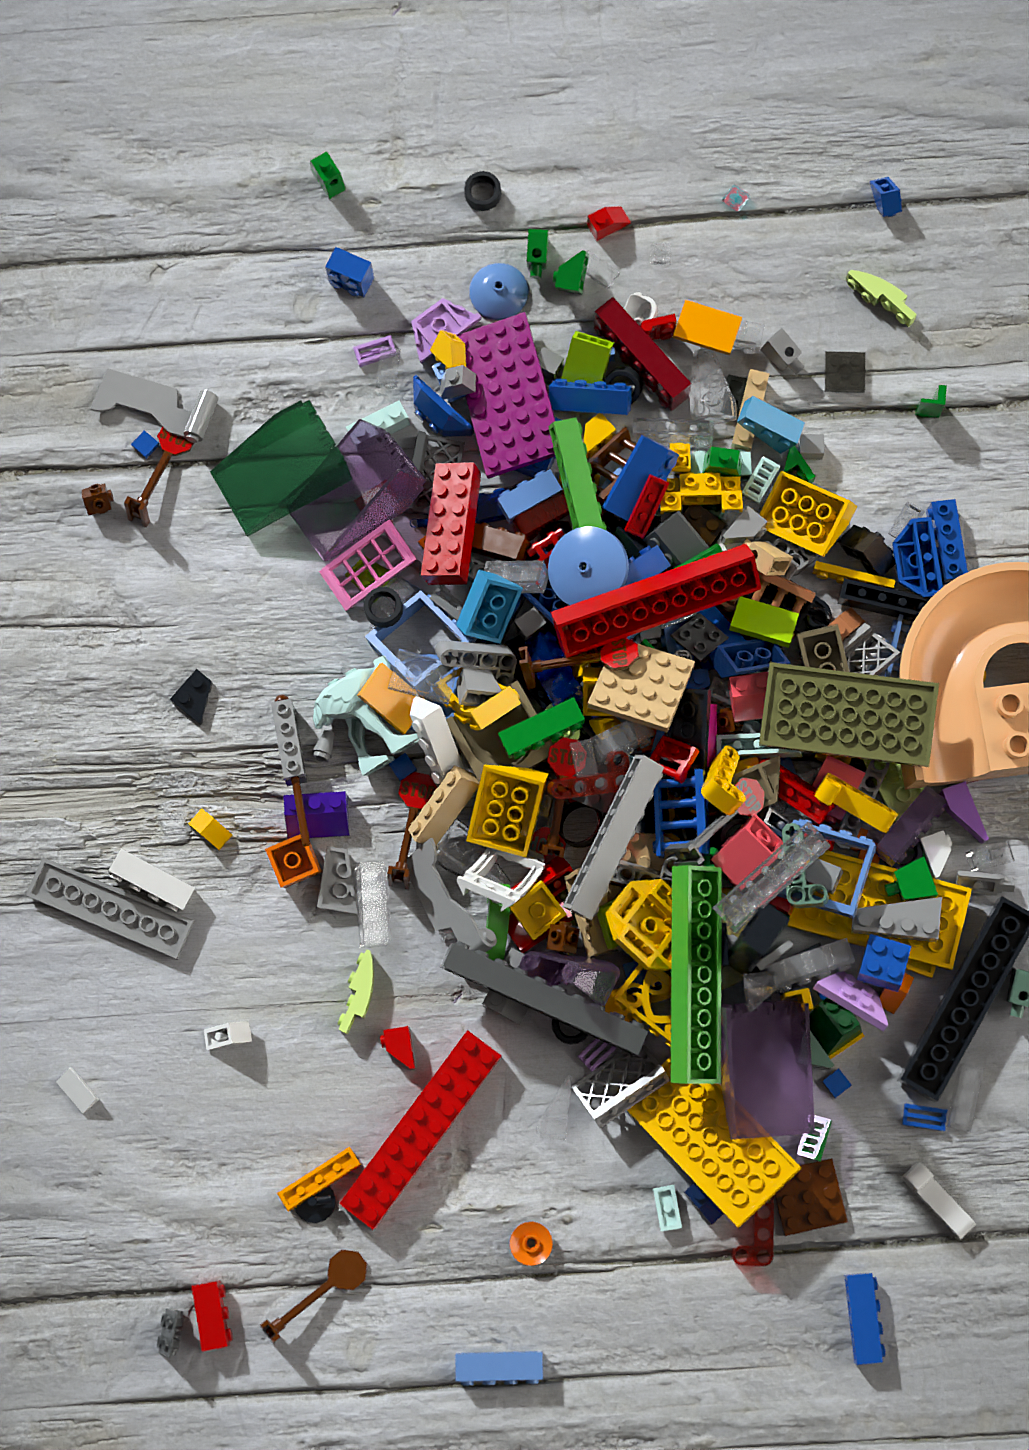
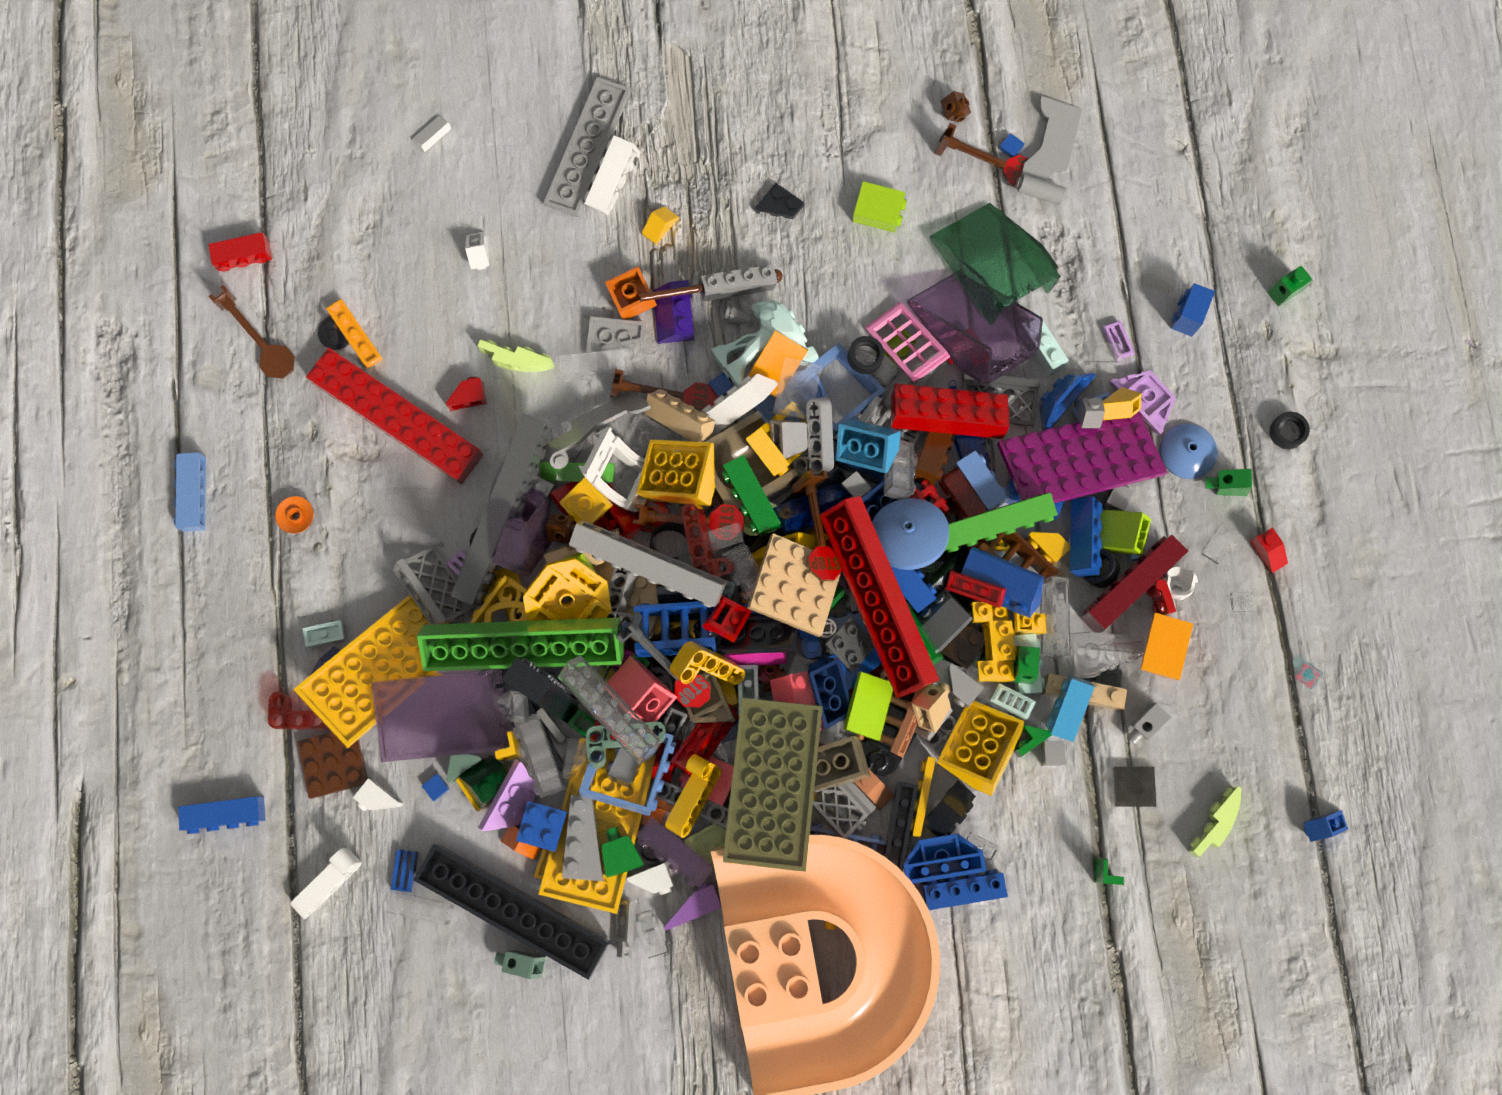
camera: 85 degrees right, 0 degrees up
dark grey hinge [157,1308,184,1358] -> none
green slope [552,250,589,295] -> none
slope [797,1114,832,1162] -> none
none -> white slope [353,778,403,811]
none -> clear slope [562,738,589,780]
none -> lime brick [853,181,907,233]

